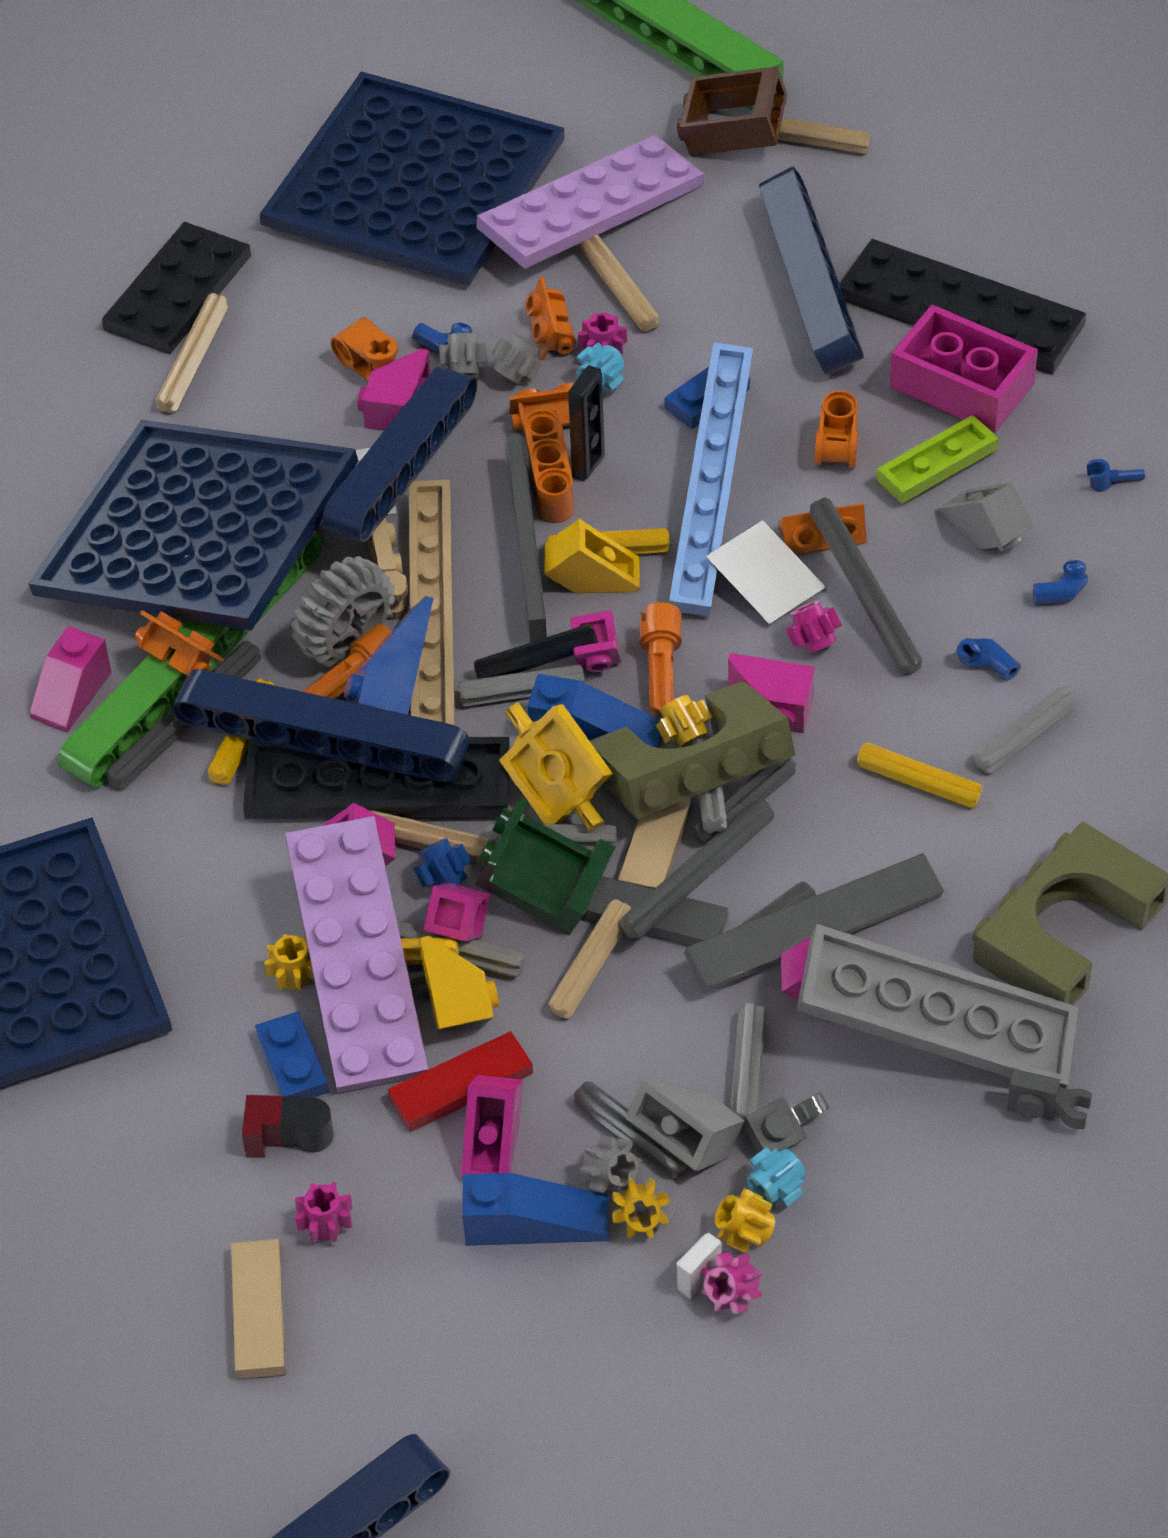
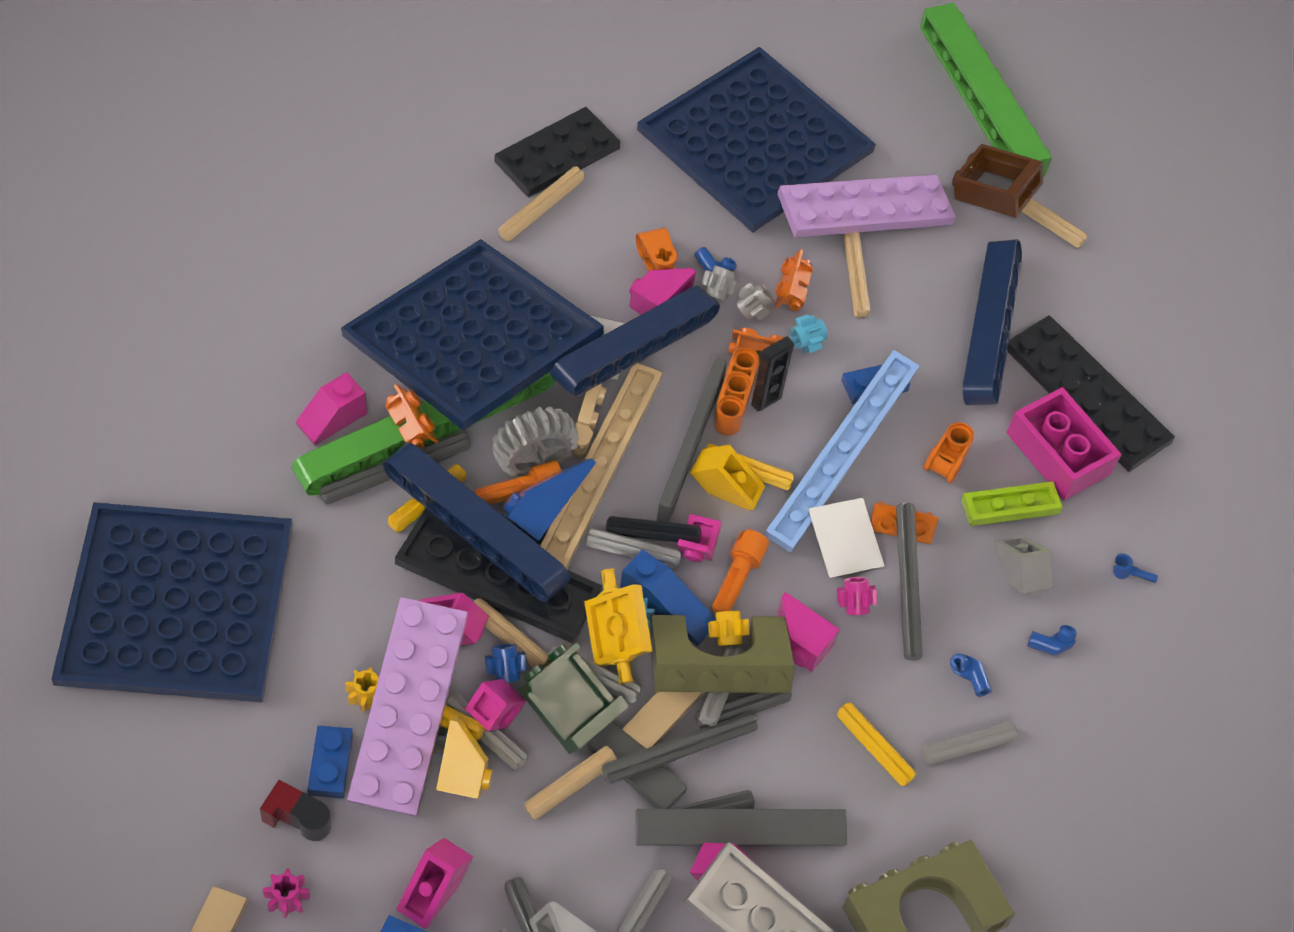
camera: 15 degrees right, 5 degrees up
red tile [388,1031,534,1132] -> none
dark pink gear [578,313,627,355] -> none

